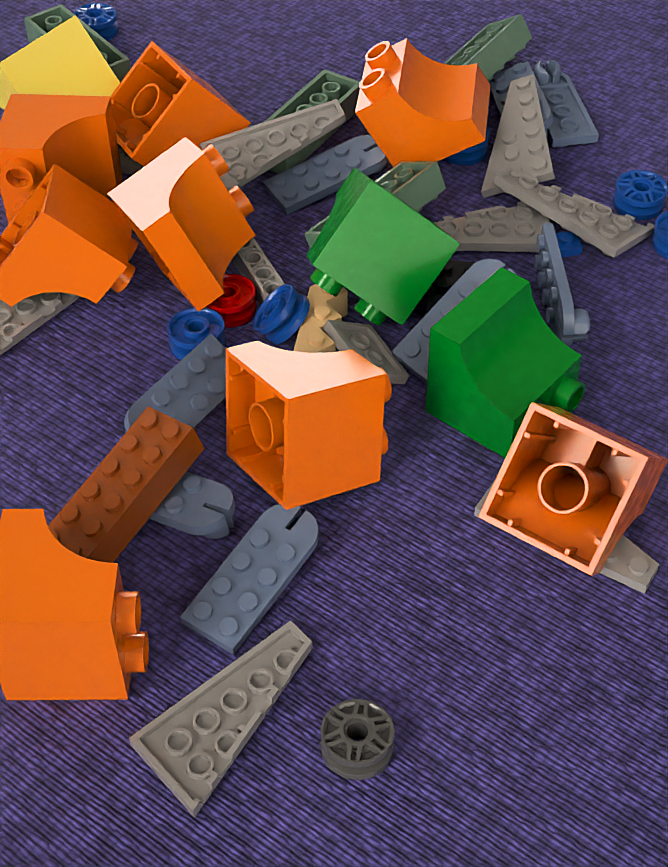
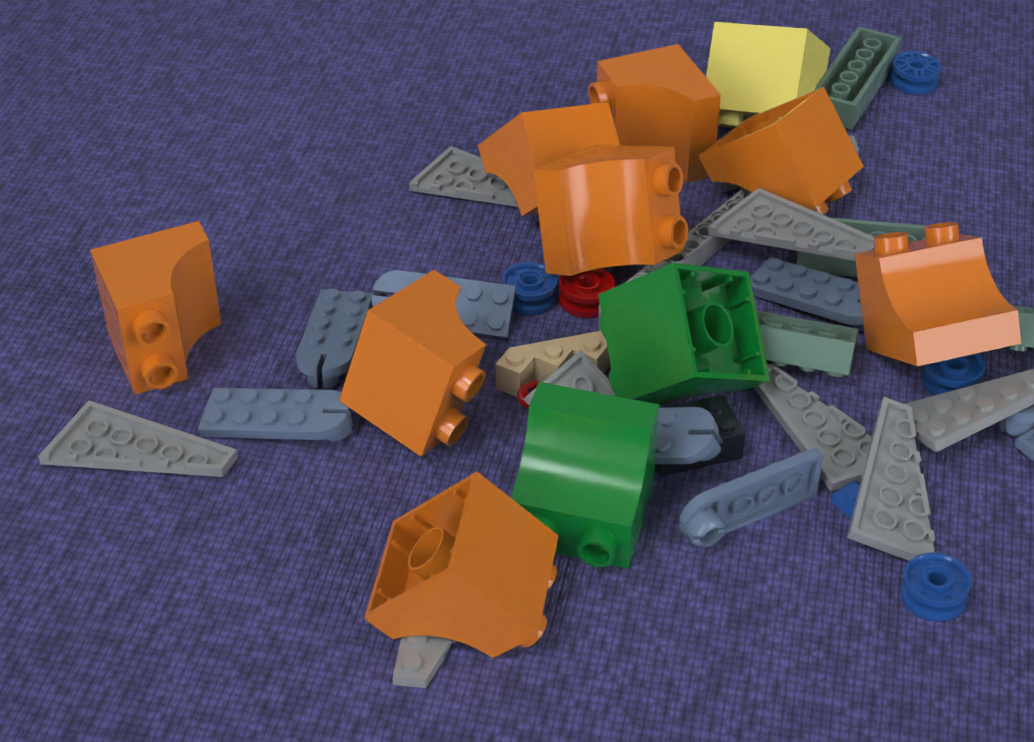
camera: 65 degrees right, 5 degrees down
dark orange brick [48,406,205,563] -> none
blue wheel [253,283,310,345] -> none
dark grey wheel [320,699,395,780] -> none
blue wheel [612,170,668,220] -> none

